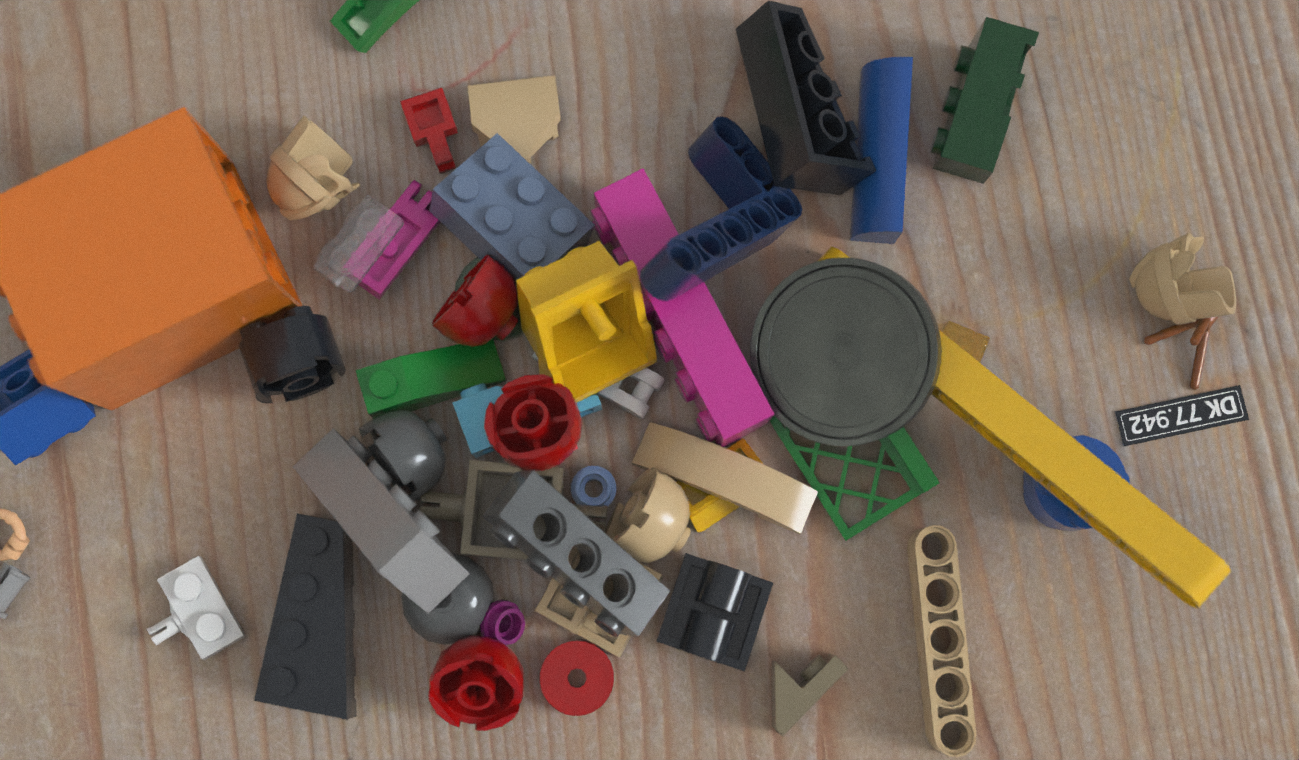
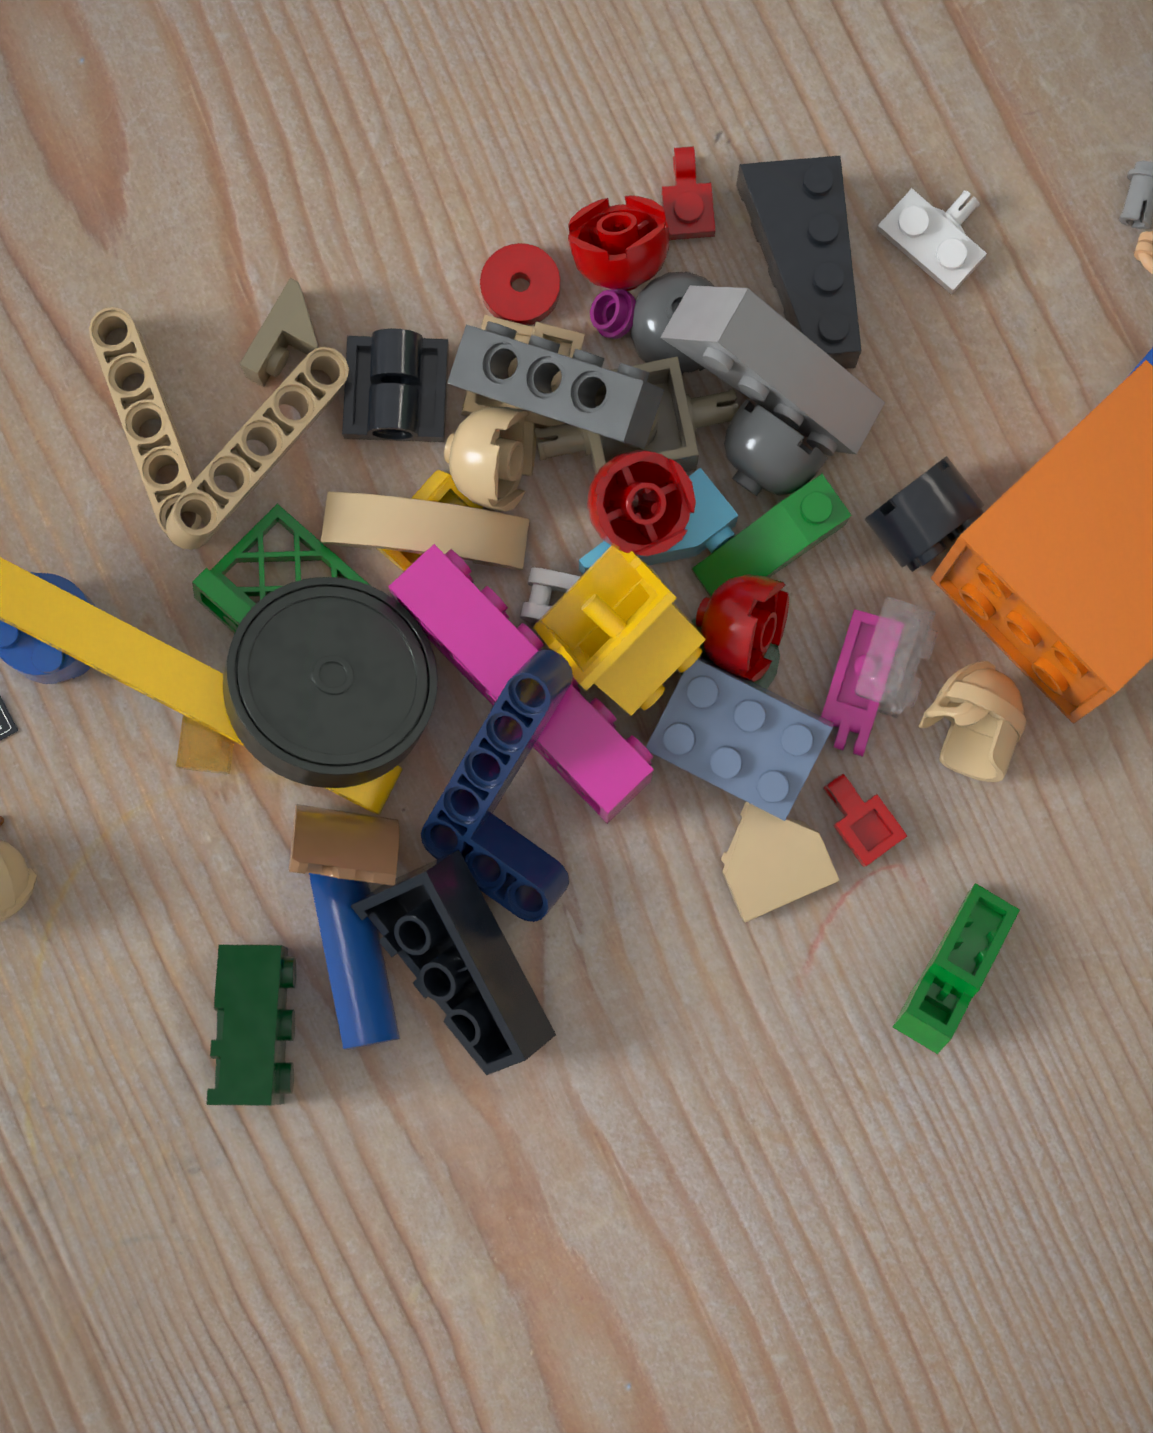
camera: 170 degrees right, 0 degrees up
light blue plate [571,466,616,507] -> none
none -> tan beam [166,347,349,550]
none -> medium nougat slope [288,804,399,886]
none -> red plate [661,146,716,240]

